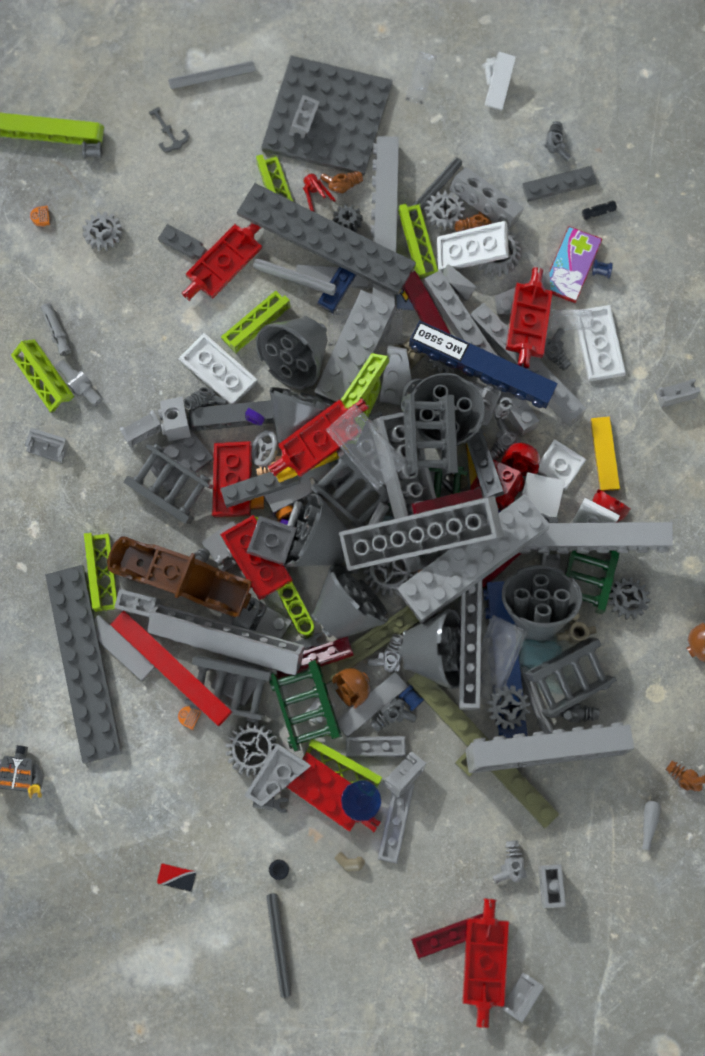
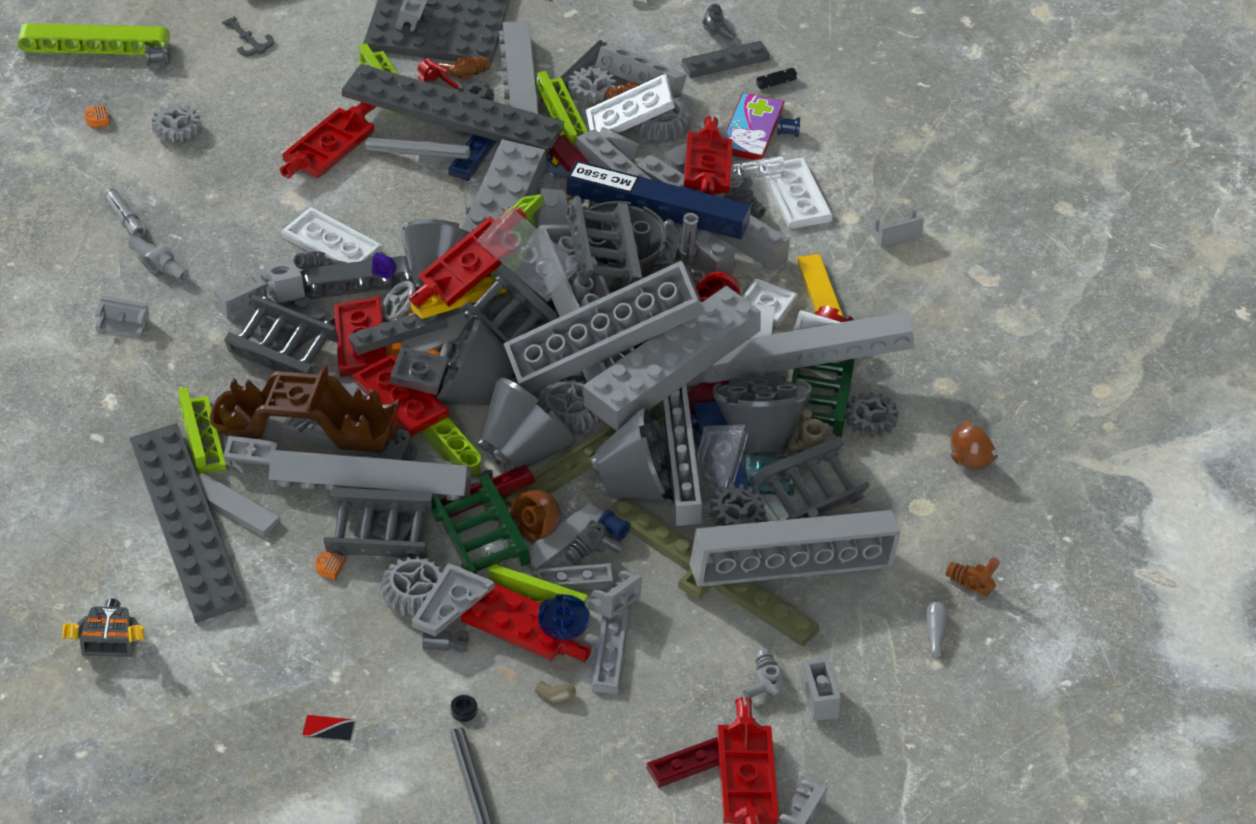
camera: 10 degrees left, 30 degrees down
lime fence [11,339,74,412] -> none
red tile [110,610,233,727] -> none
dark grey hinge [158,224,208,259] -> none
lime fence [221,290,291,354] -> none
dark grey cone [256,316,328,389] -> none
light grey piece [368,634,403,672] -> none

